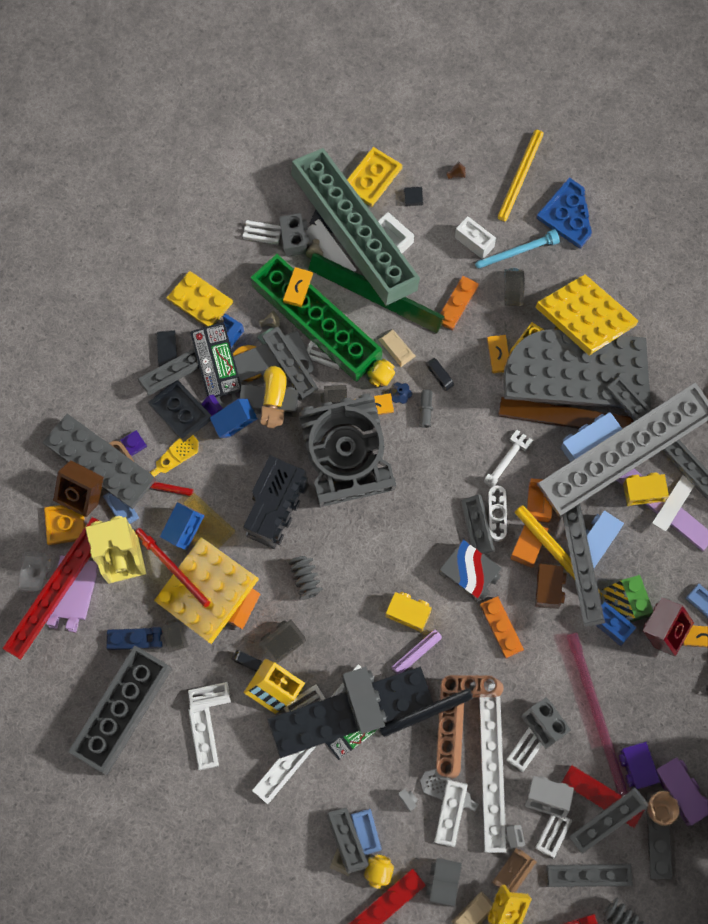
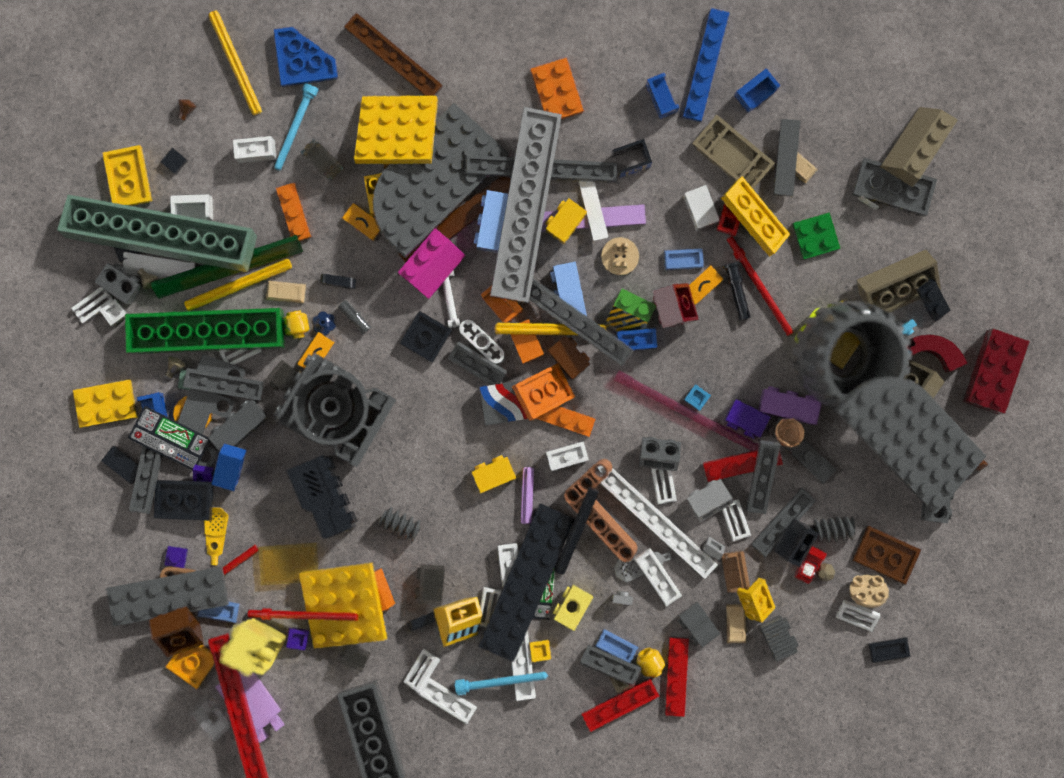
camera: 50 degrees left, 15 degrees up
dark blue plate [107,627,163,650] -> none
blue panel [160,502,205,550] -> none
yellow piece [261,366,286,428] -> none
light orange tile [283,267,313,307] -> none
dark grey brick [341,667,387,734] -> none
none -> white plate [100,299,127,326]
none -> yellow axle [184,259,292,311]
none -> dark purple plate [285,627,309,650]
none -> reddish brown plate [344,13,443,96]
none -> dark pink slope [398,228,466,299]
none -> black plate [400,311,453,363]
none -> medium azure piece [455,672,548,696]
none -> orange plate [512,363,575,421]
none -> yellow plate [529,640,551,662]
none -> white panel [546,442,589,471]
none -> light yellow brick [553,585,593,631]
none -> red plate [581,678,660,732]
none -> tan plate [601,237,639,275]
none -> dark azure plate [684,384,711,411]
none -> black brick [774,518,820,567]

